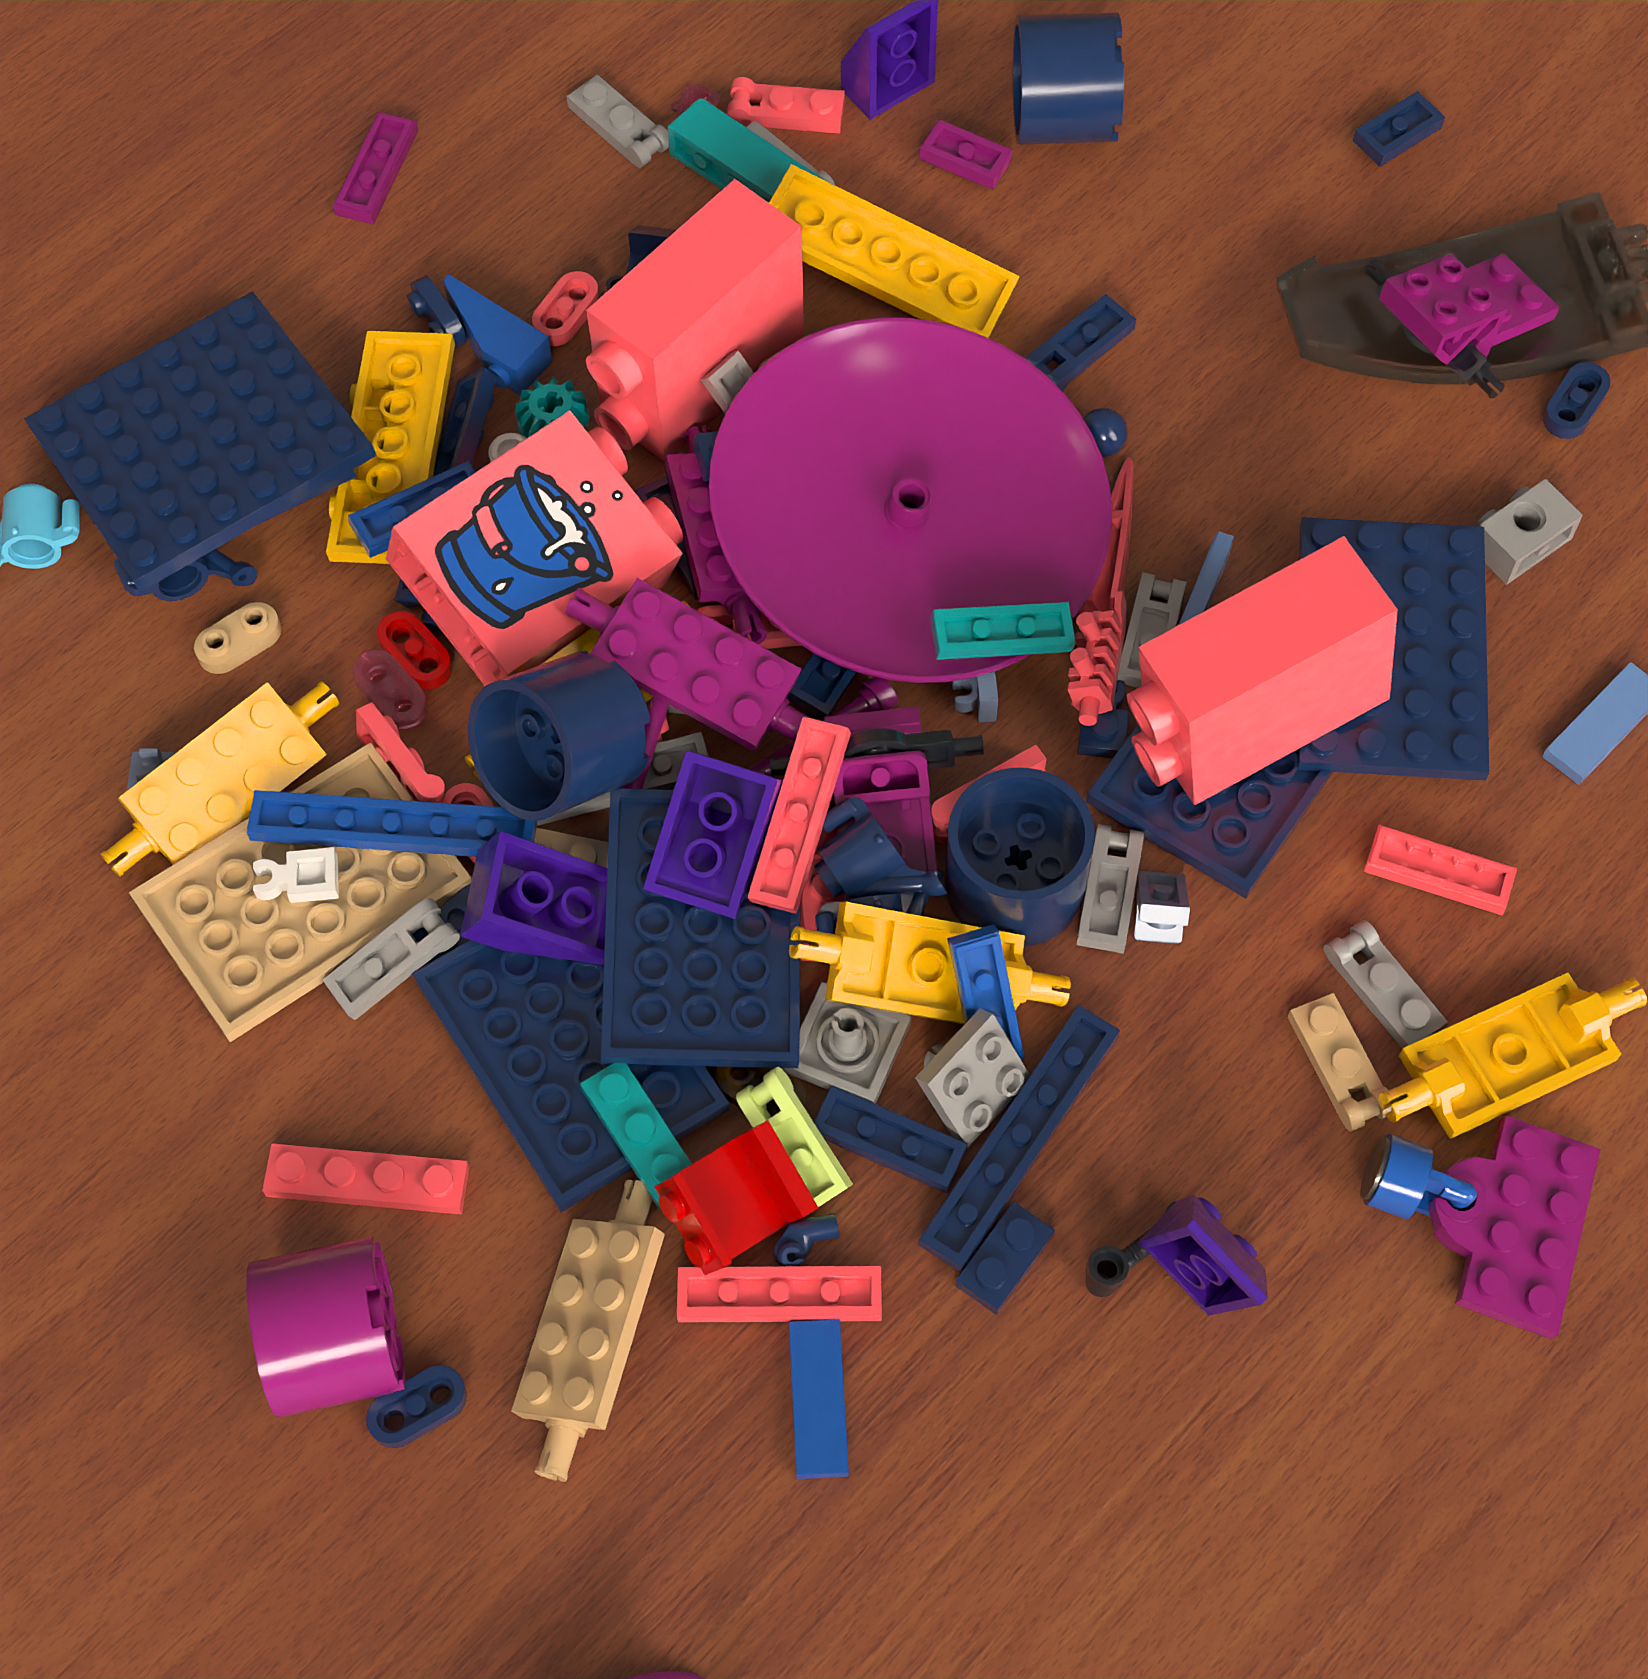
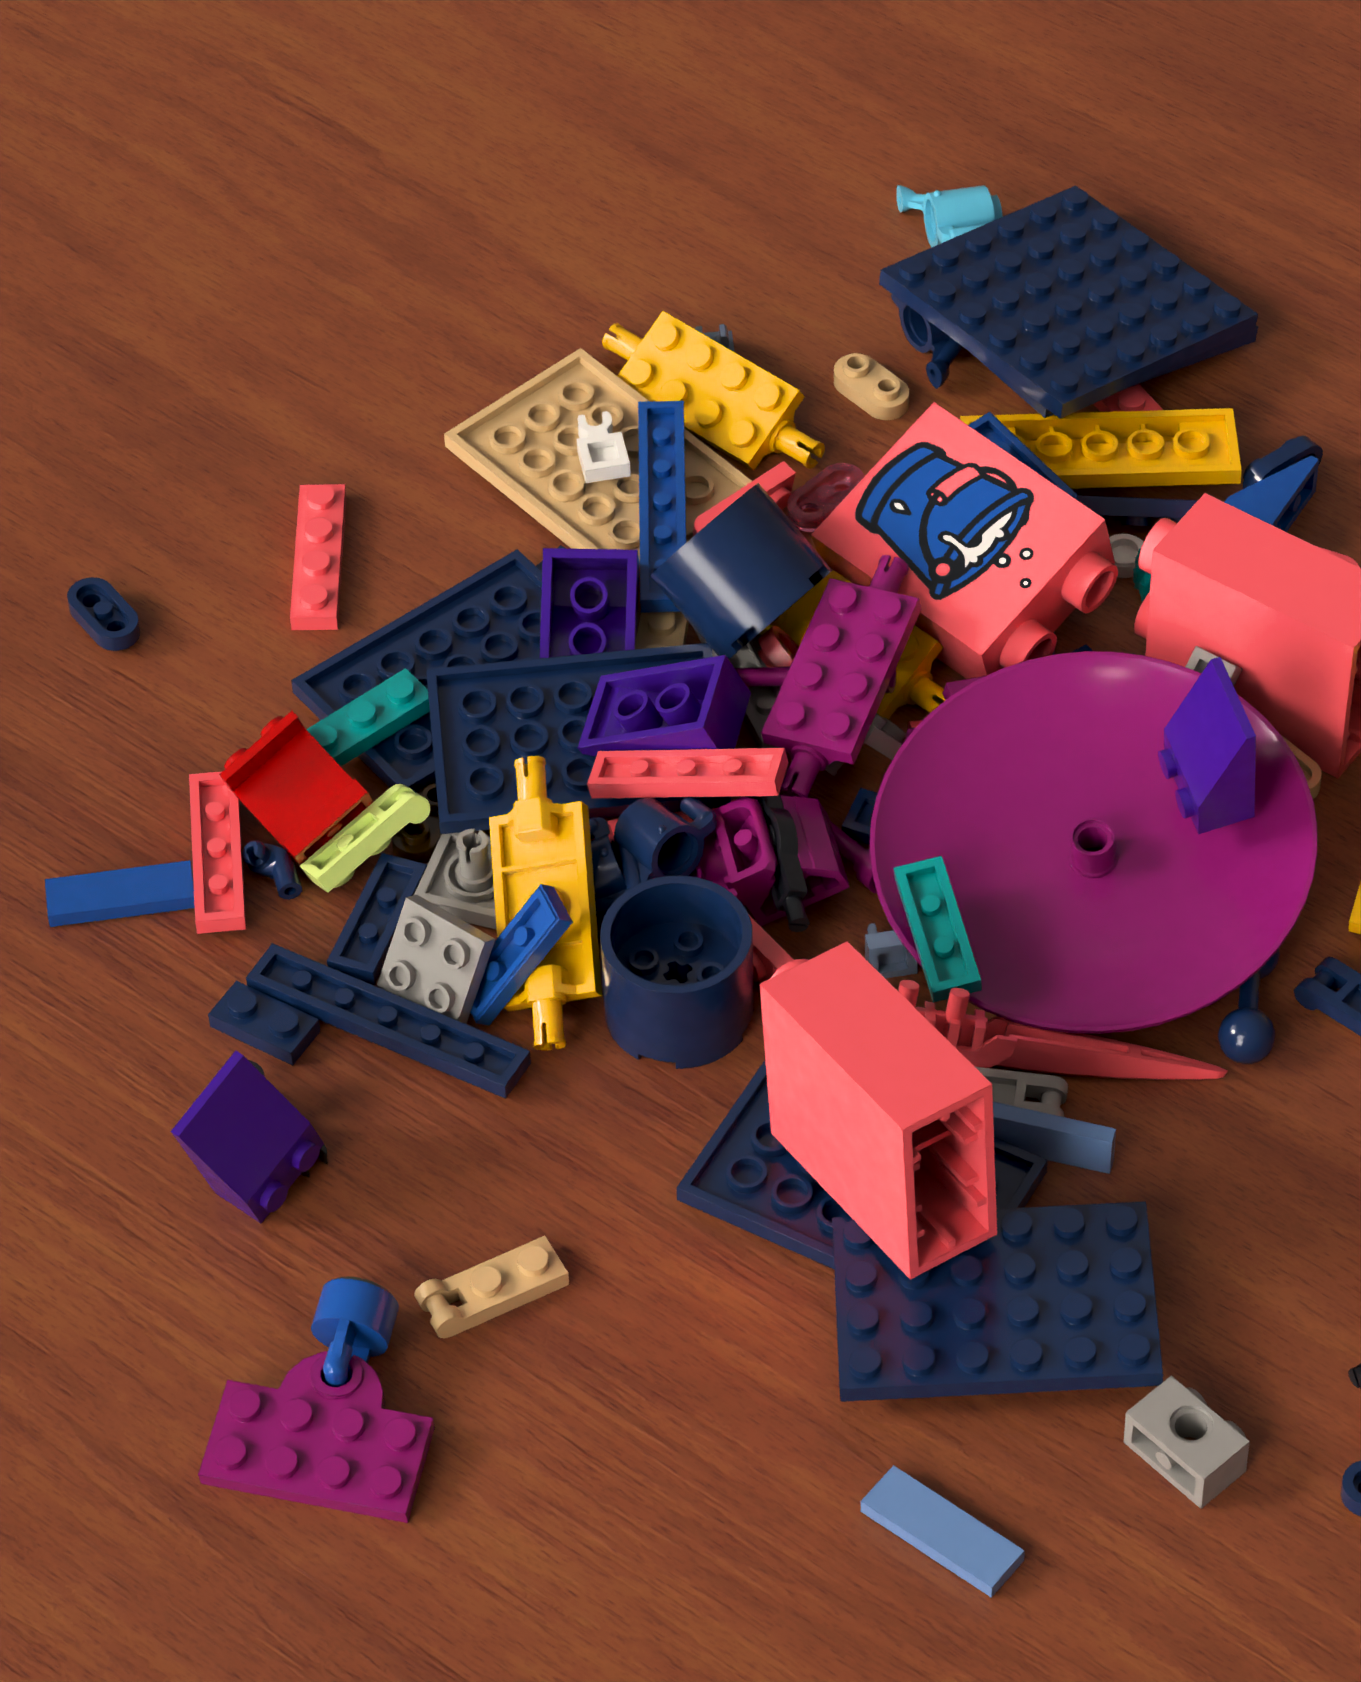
camera: 85 degrees right, 15 degrees down
magenta brick [246,1237,405,1418] -> none
light grey plate [323,898,460,1020] -> none
tan plate [511,1180,665,1482] -> none
light grey plate [1076,824,1145,954] -> none
sand blue slope [1134,871,1190,944] -> none
light grey plate [1324,920,1448,1049] -> none
coral plate [1364,825,1517,915] -> none
yellow plate [1378,973,1647,1139] -> none
none -> dark purple slope [1158,657,1256,835]

